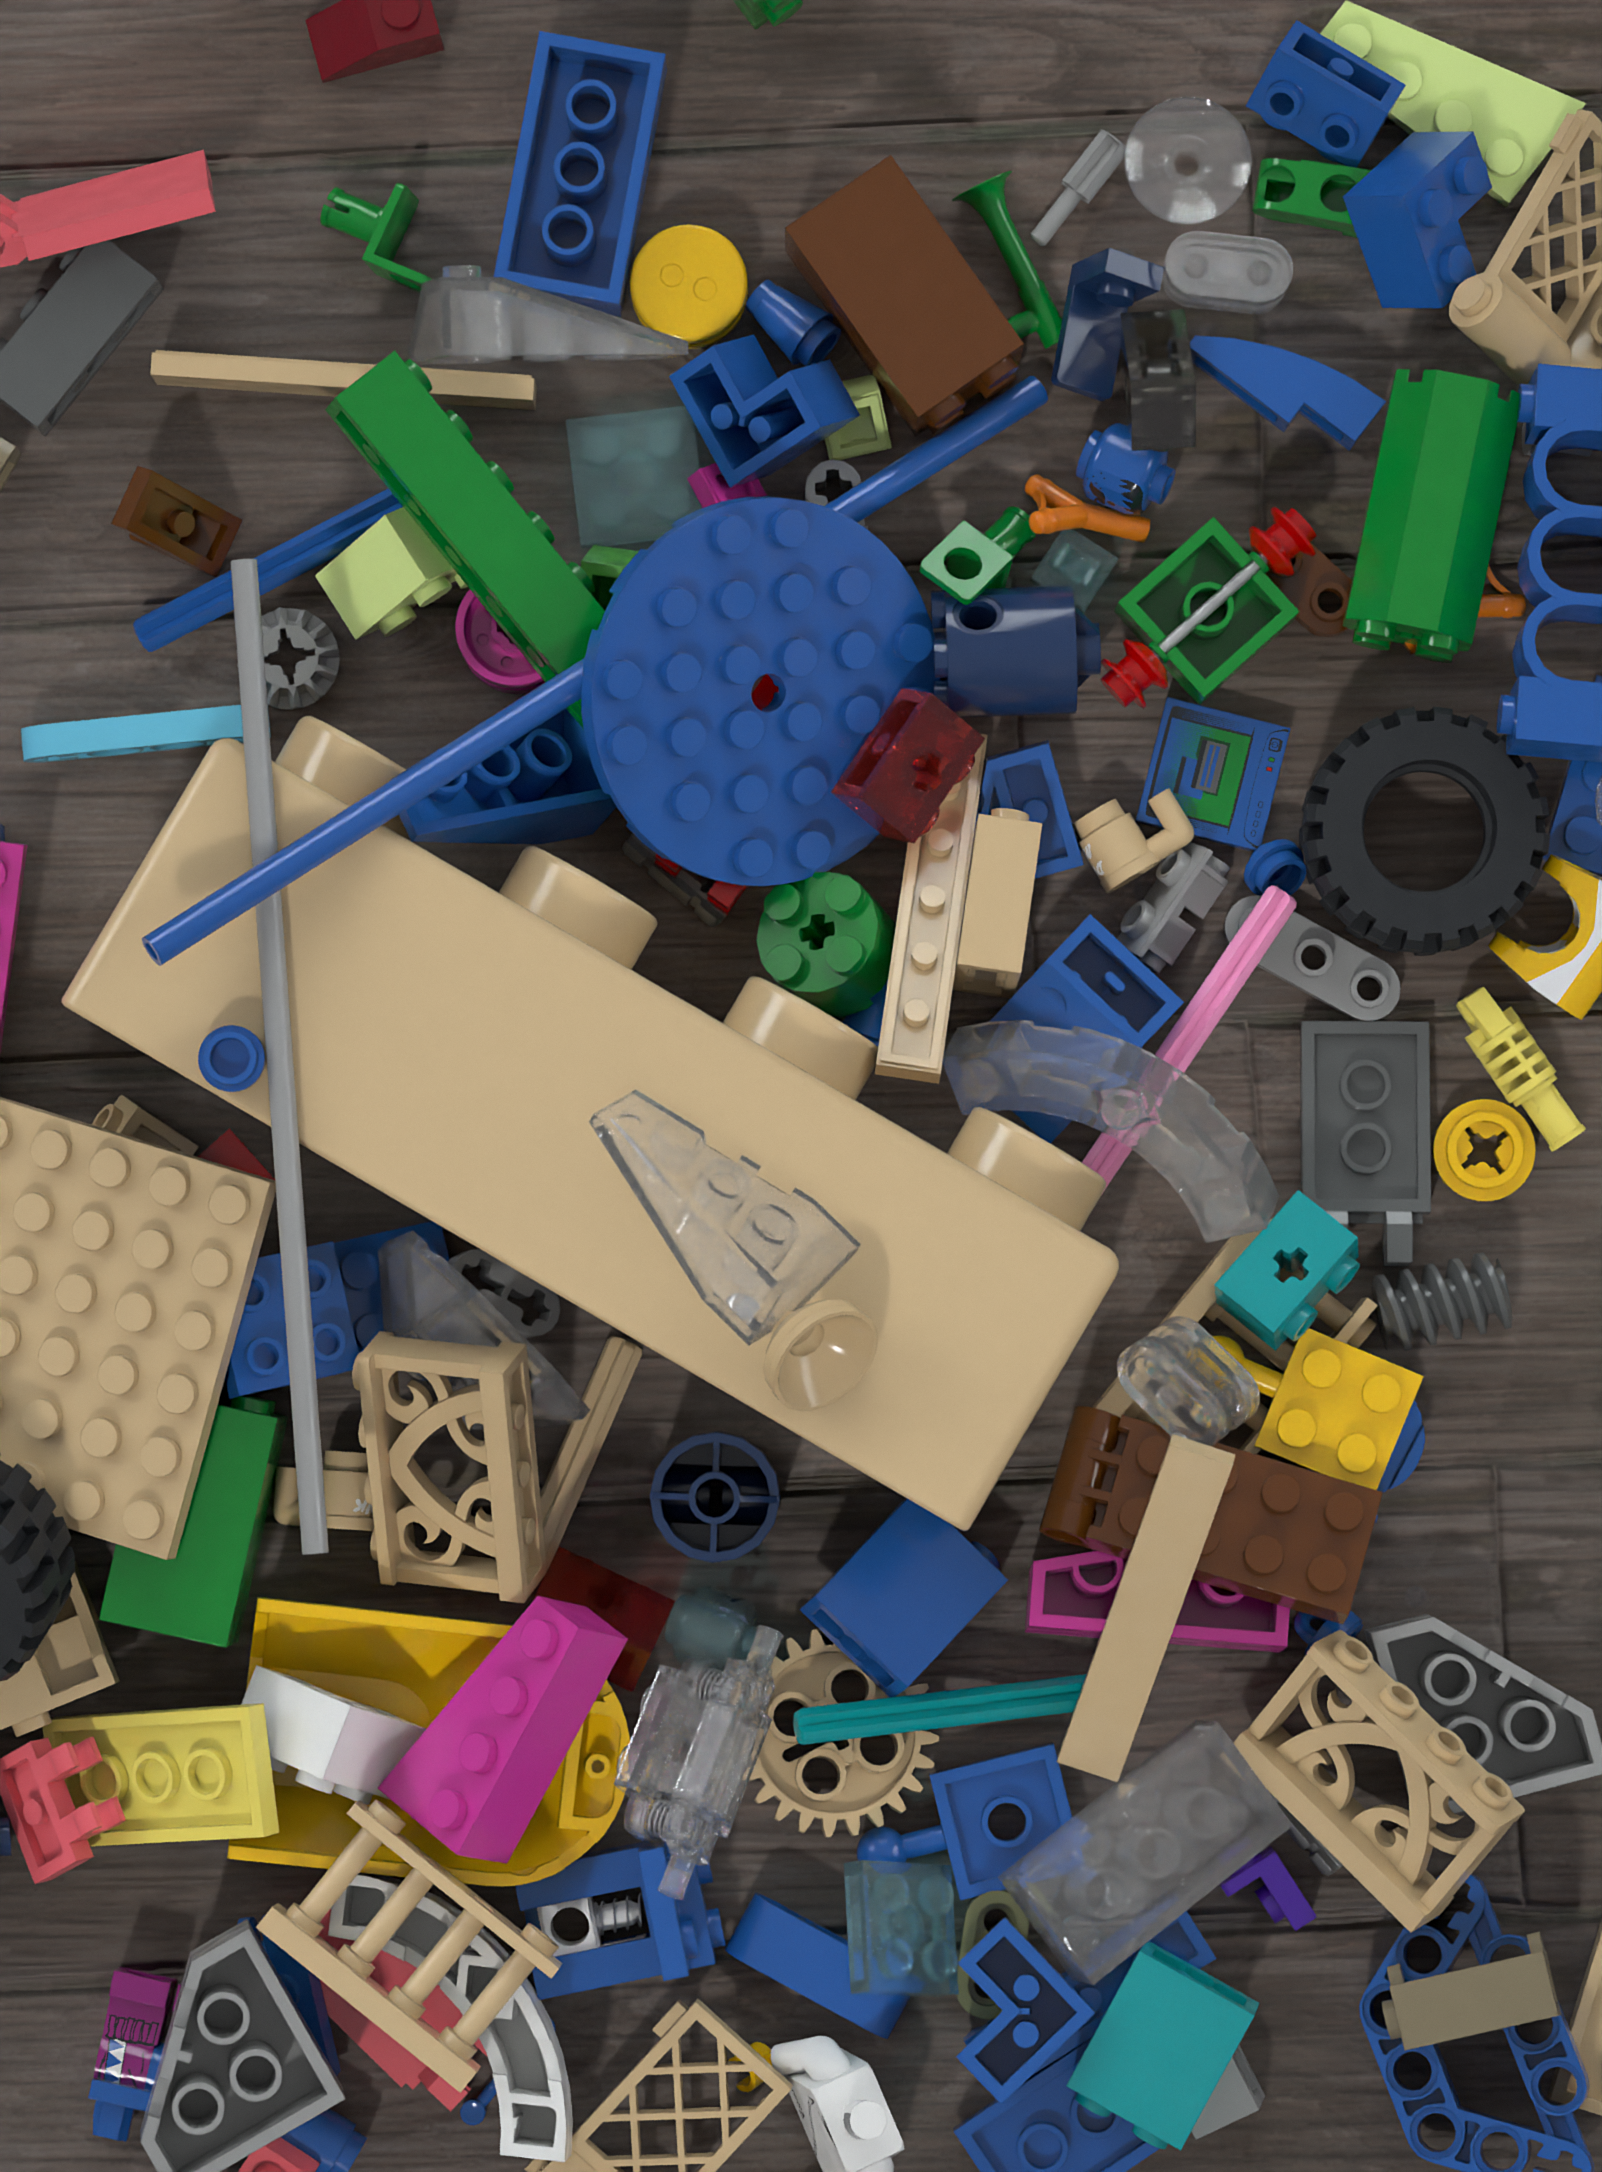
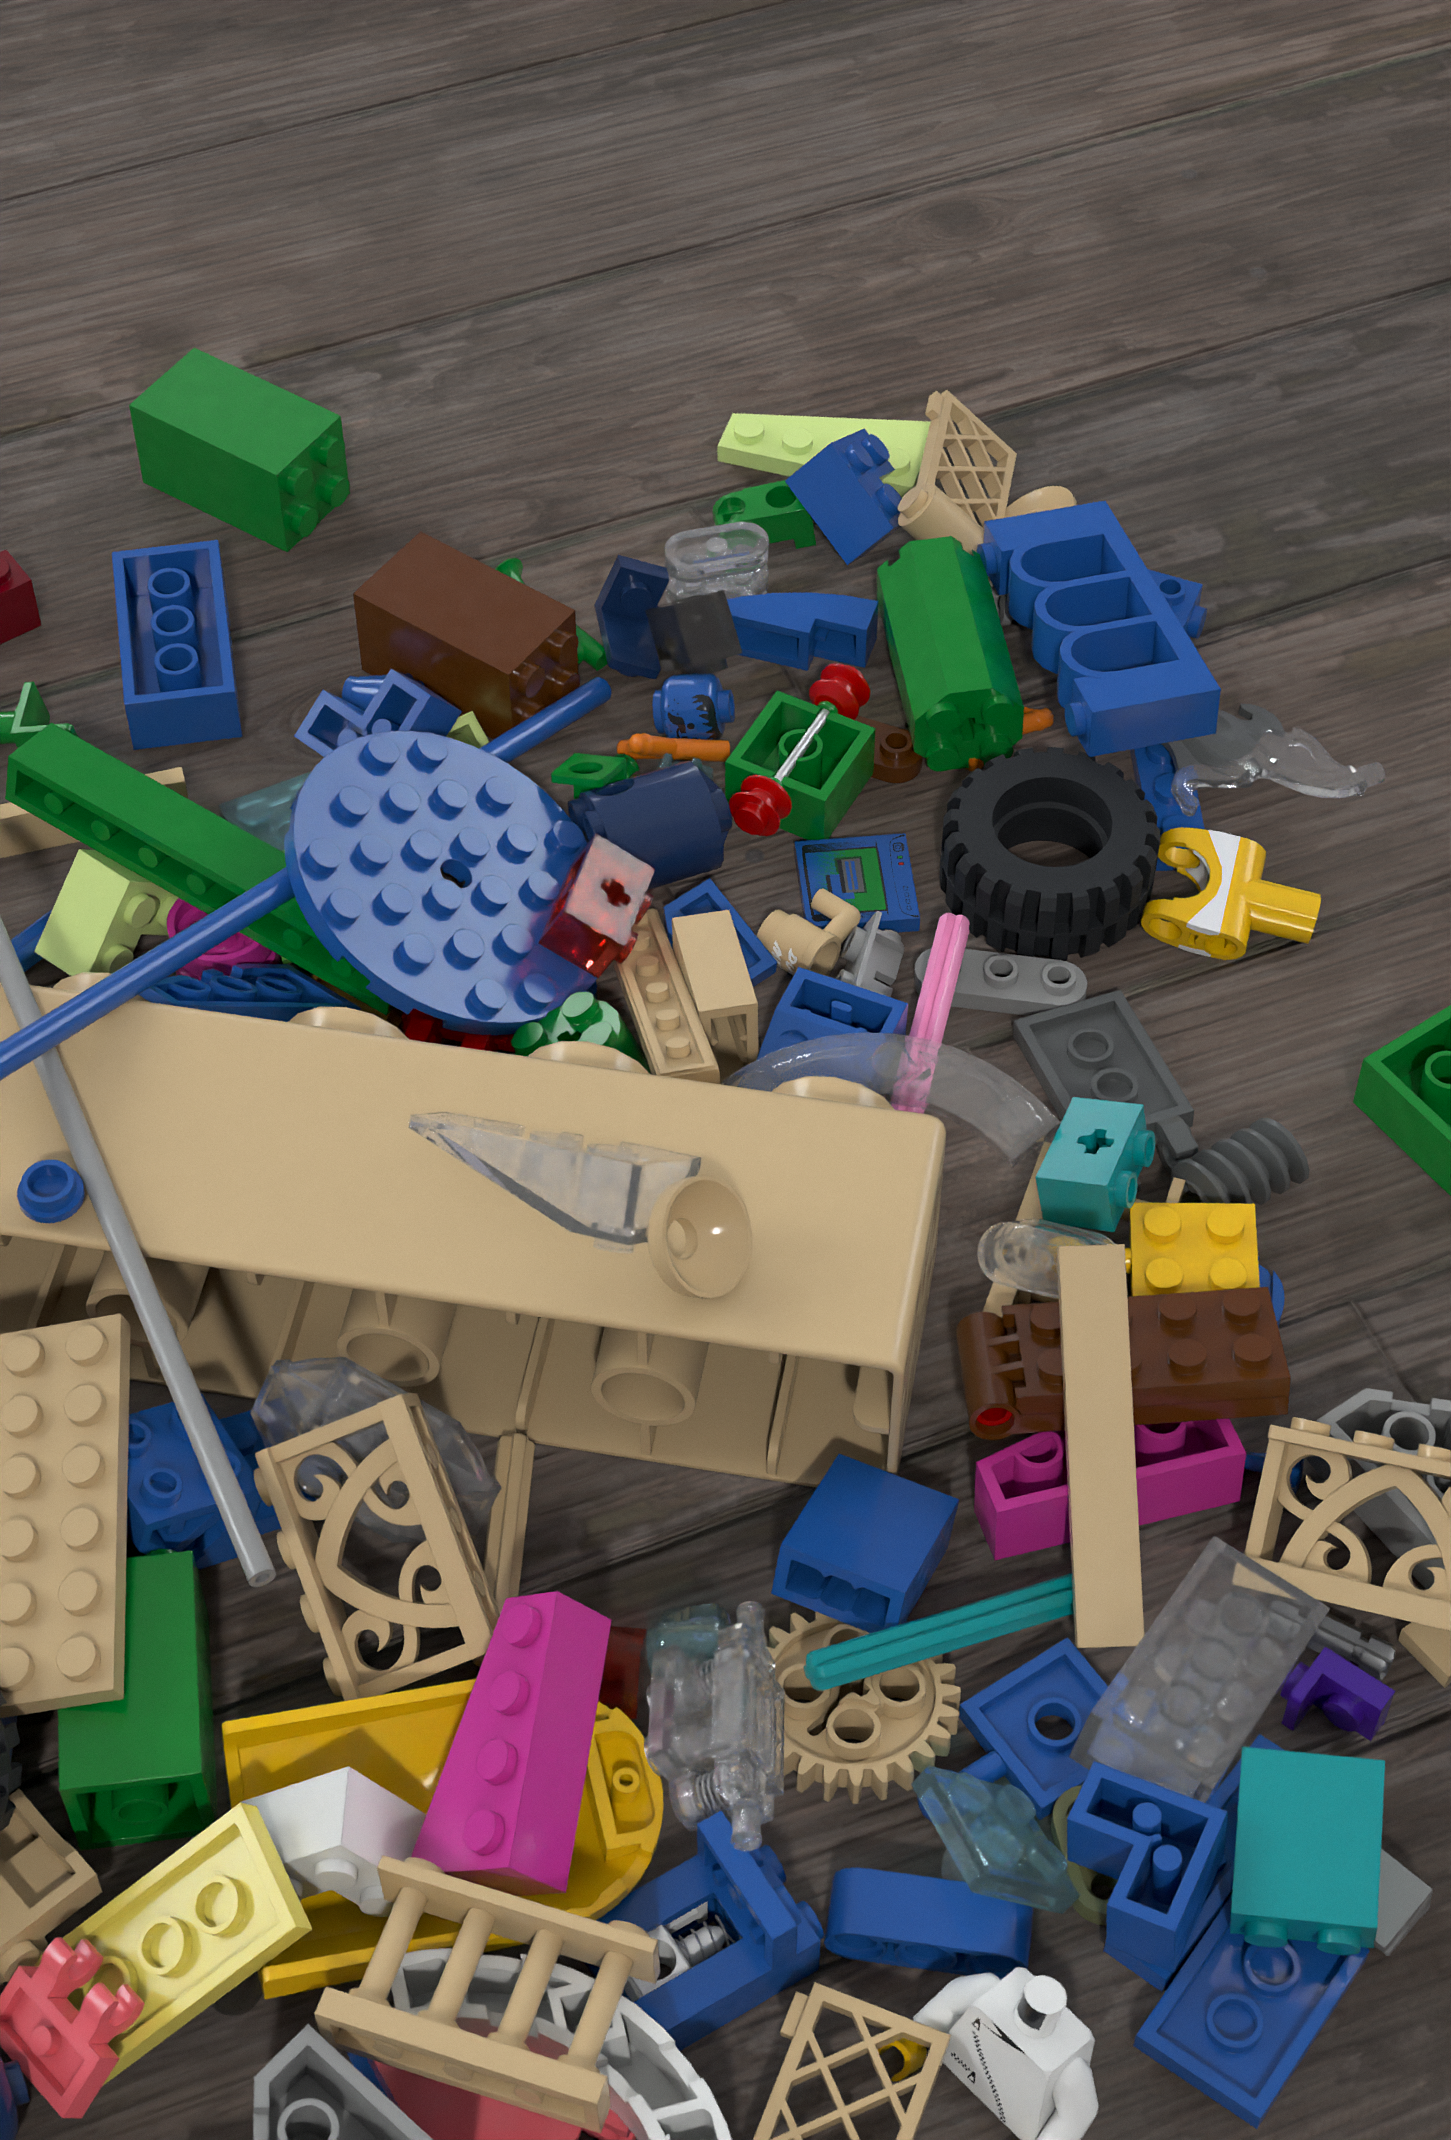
camera: 20 degrees left, 35 degrees down
tan piece [273,1451,374,1531] -> none
clear wedge [408,265,689,365] -> none
yellow head [630,224,748,349] -> none
dark blue cylinder [650,1430,781,1563] -> none
light grey axle [1030,129,1130,246] -> none
clear dish [1124,97,1252,224] -> none
blue plate [1244,839,1306,896] -> none
blue brick [1246,20,1406,168] -> none
yellow gear [1432,1099,1536,1201] -> none
light yellow hinge [1456,987,1586,1152] -> none

